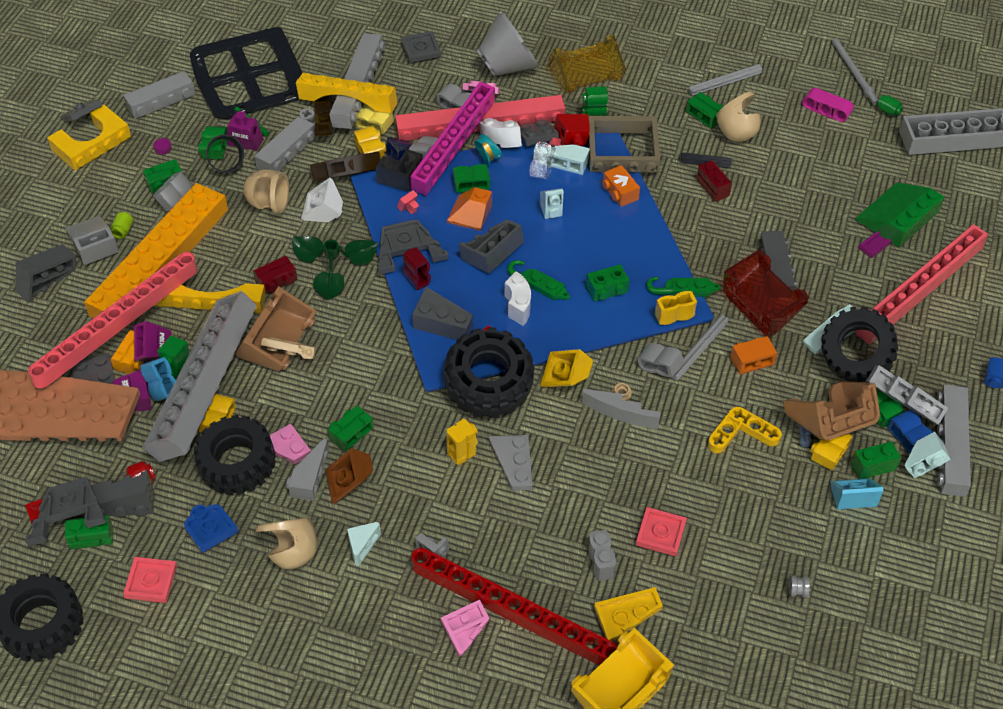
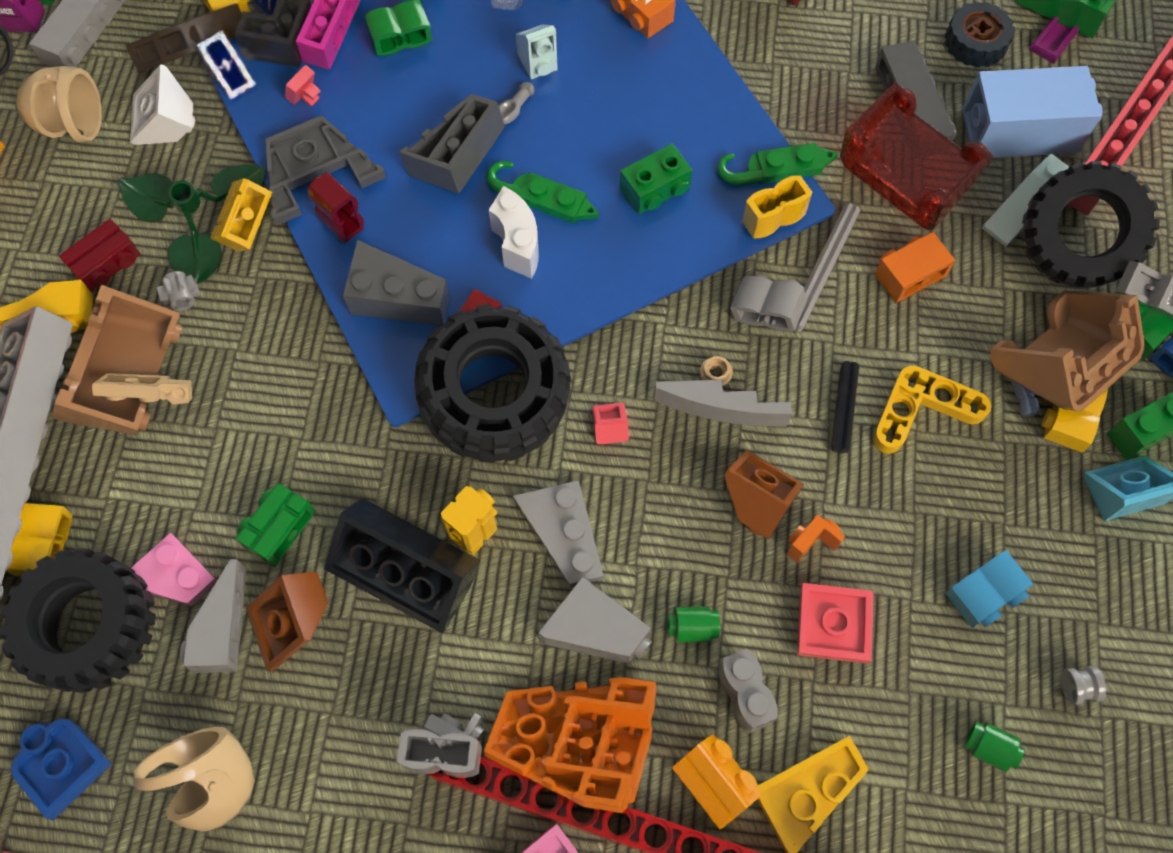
camera: 10 degrees left, 15 degrees up
light aqua slope [347,522,381,566] -> none
orange slope [447,187,492,231] -> none
yellow slope [540,349,593,387] -> none
none -> light grey gear [156,271,200,311]
none -> clear blue slope [195,30,256,100]
none -> yellow brick [210,178,272,251]
none -> black slope [324,498,481,634]
none -> light grey brick [397,729,482,778]
none -> orange wedge [484,677,656,813]
none -> light grey piece [499,82,535,125]
none -> light grey slope [539,577,652,664]
none -> coral slope [592,403,629,444]
none -> green brick [667,606,720,643]
none -> light orange brick [672,734,762,830]
none -> dark orange slope [724,450,804,539]
none -> orange bracket [787,514,845,563]
none -> black axle [831,361,859,454]
none -> black wheel [945,2,1015,68]
none -> dark azure brick [945,550,1034,628]
none -> light blue brick [962,66,1103,159]
none -> green brick [964,721,1025,773]

